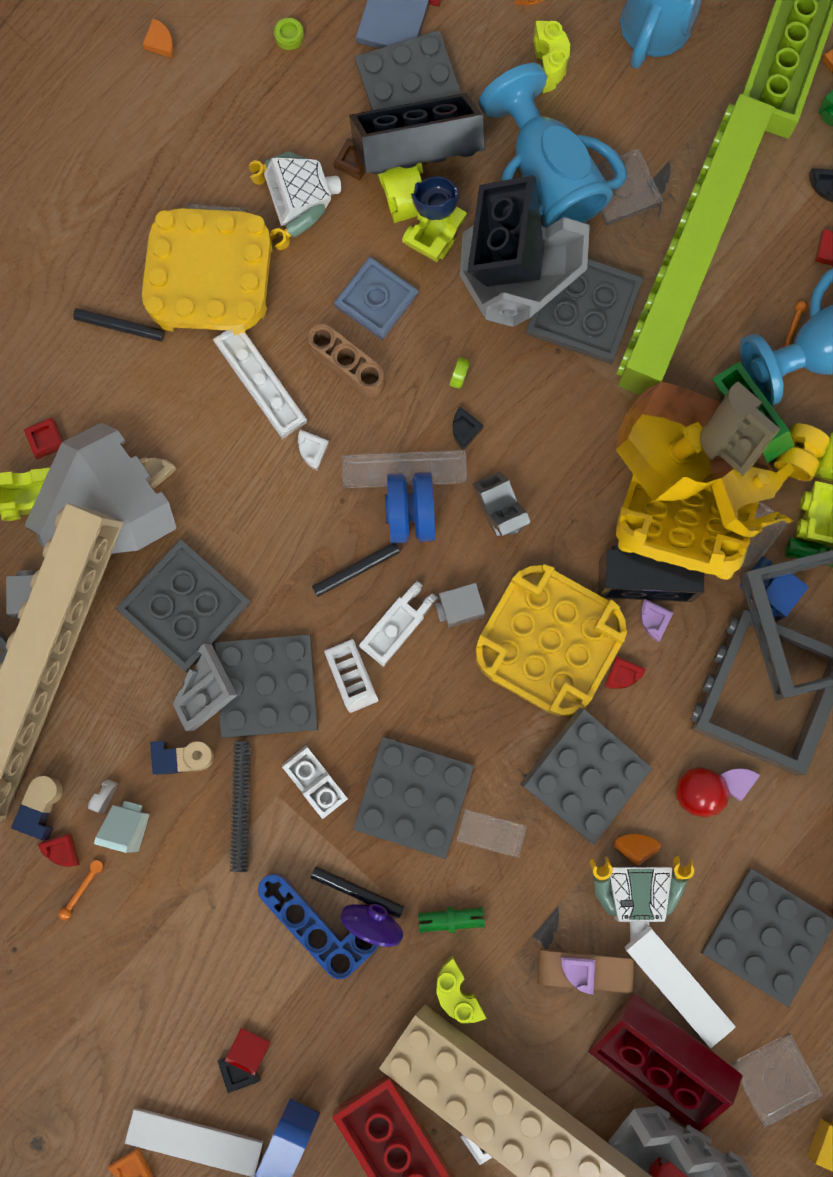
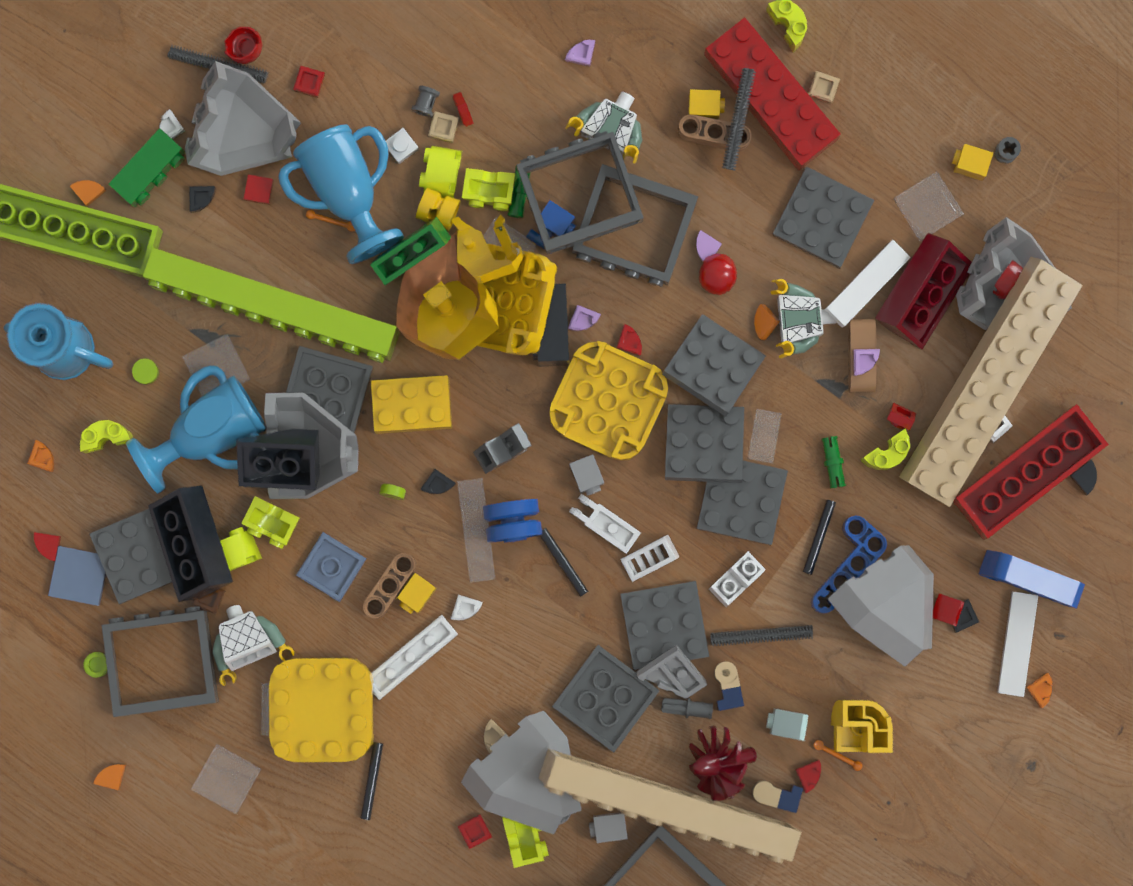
camera: 95 degrees left, 5 degrees up
white tile [88,779,119,813] -> none
dark purple dish [340,904,403,947] -> none
dark blue hair [411,176,459,220] -> none
dark tan brick [700,382,780,476] -> none
none -> dark grey window [102,606,219,717]
none -> lime tile [132,359,159,385]
none -> clear tile [191,744,262,814]
none -> yellow brick [371,375,452,434]
none -> yellow brick [397,573,437,614]
none -> dark grey axle [661,698,713,719]
none -> dark grey plate [665,404,744,483]
none -> dark red piece [689,725,757,801]
none -> light grey panel [828,545,934,666]
none -> yellow brick [831,700,893,753]
none -> red plate [887,402,916,430]

